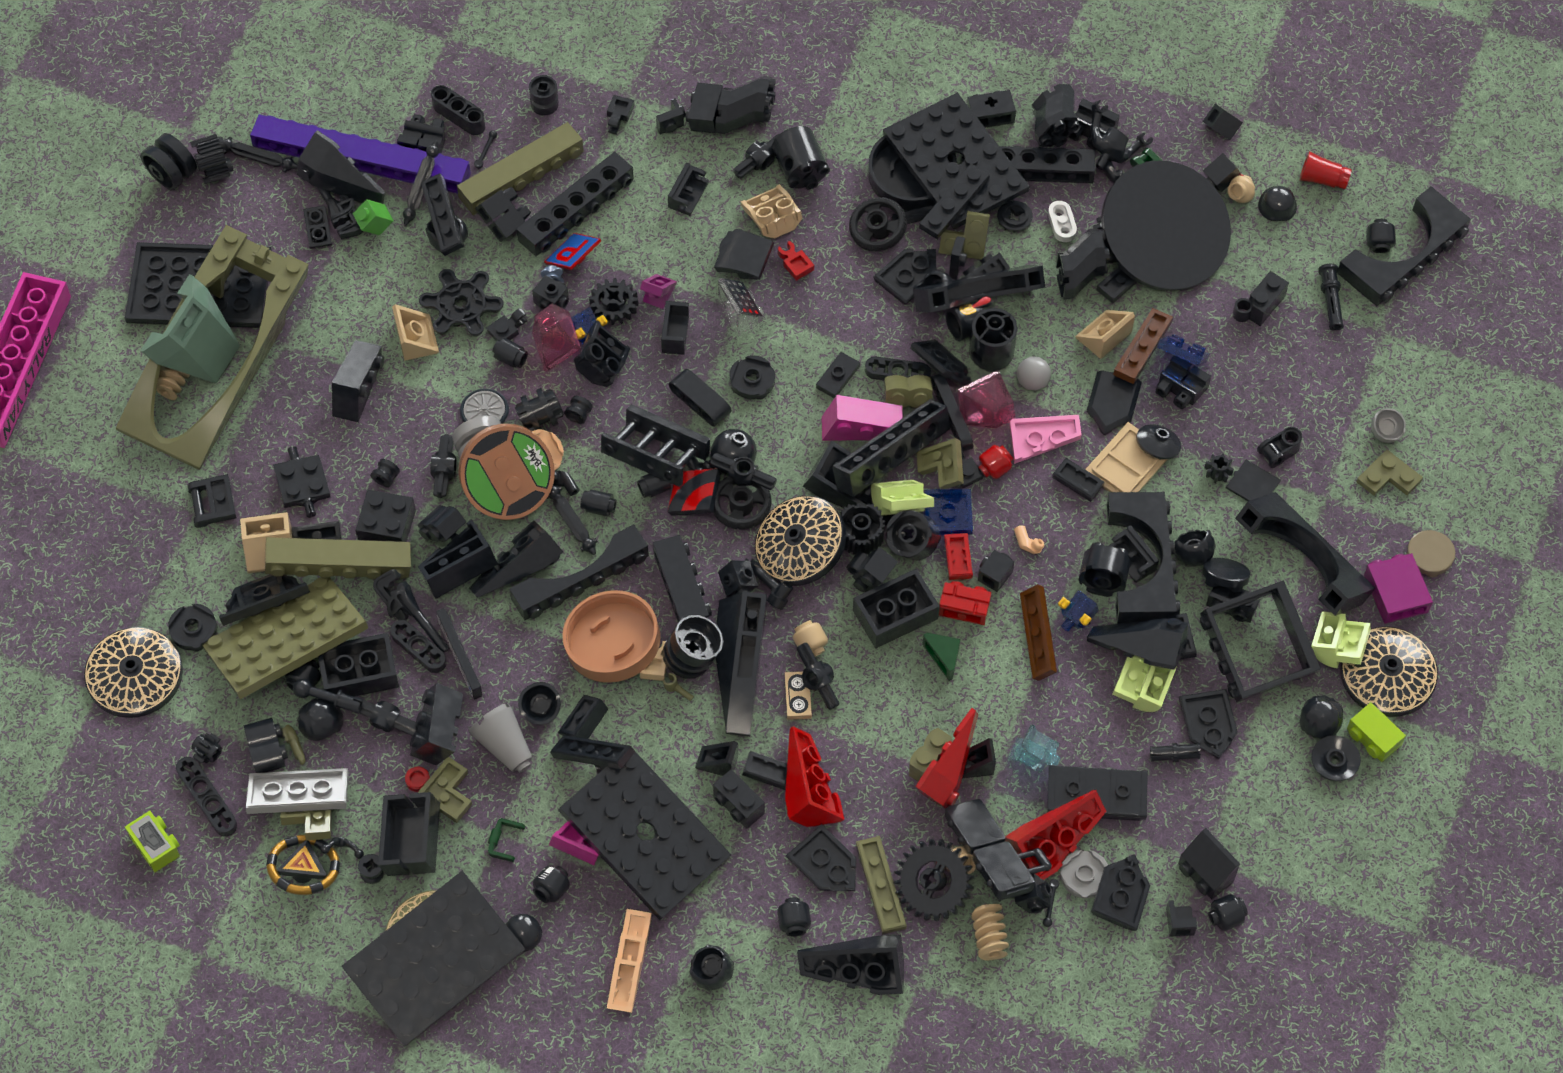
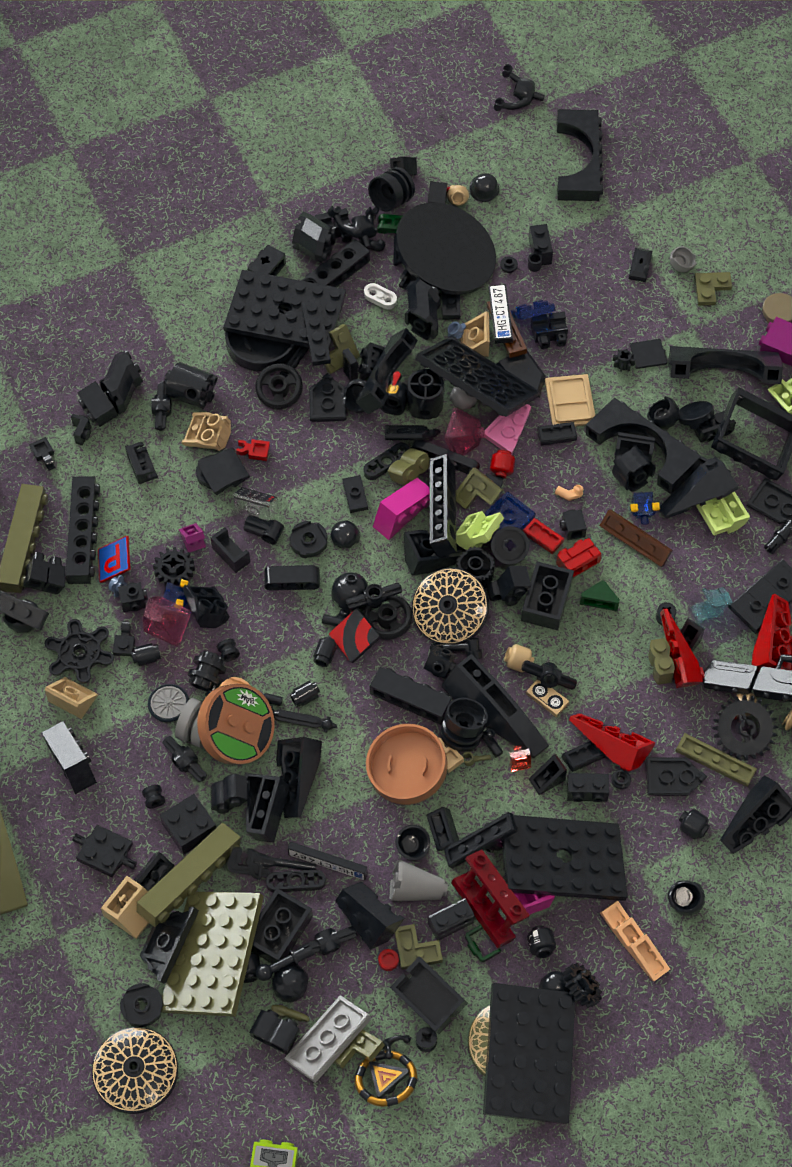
camera: 45 degrees left, 0 degrees up
black beam [176,757,237,837] -> none
black plate [187,474,237,528] -> none
black gear [191,733,222,763] -> none
black arch [509,524,649,621] -> none
black fence [601,404,710,487] -> none
black gear [997,201,1033,233] -> none
black dish [1136,424,1181,459] -> none
black piece [1257,427,1302,468] -> none
red plant [1299,151,1352,189] -> none
black pin [1318,263,1344,330] -> none
black head [1366,218,1396,253] -> none
none -> black piece [243,515,284,545]
none -> black hair [330,520,360,548]
none -> black wheel [368,167,415,212]
none -> black plate [415,336,540,417]
none -> black brick [428,898,475,940]
none -> sand blue plate [447,321,466,340]
none -> dark red fence [451,850,530,948]
none -> black arm [482,728,503,758]
none -> tile [488,284,513,344]
none -> black piece [494,64,545,111]
none -> black plate [500,256,518,273]
none -> clear red tile [509,745,531,772]
none -> black gear [563,963,602,1008]
none -> black plate [611,769,631,789]
none -> black piece [629,248,653,282]
none -> black wheel [656,602,677,626]

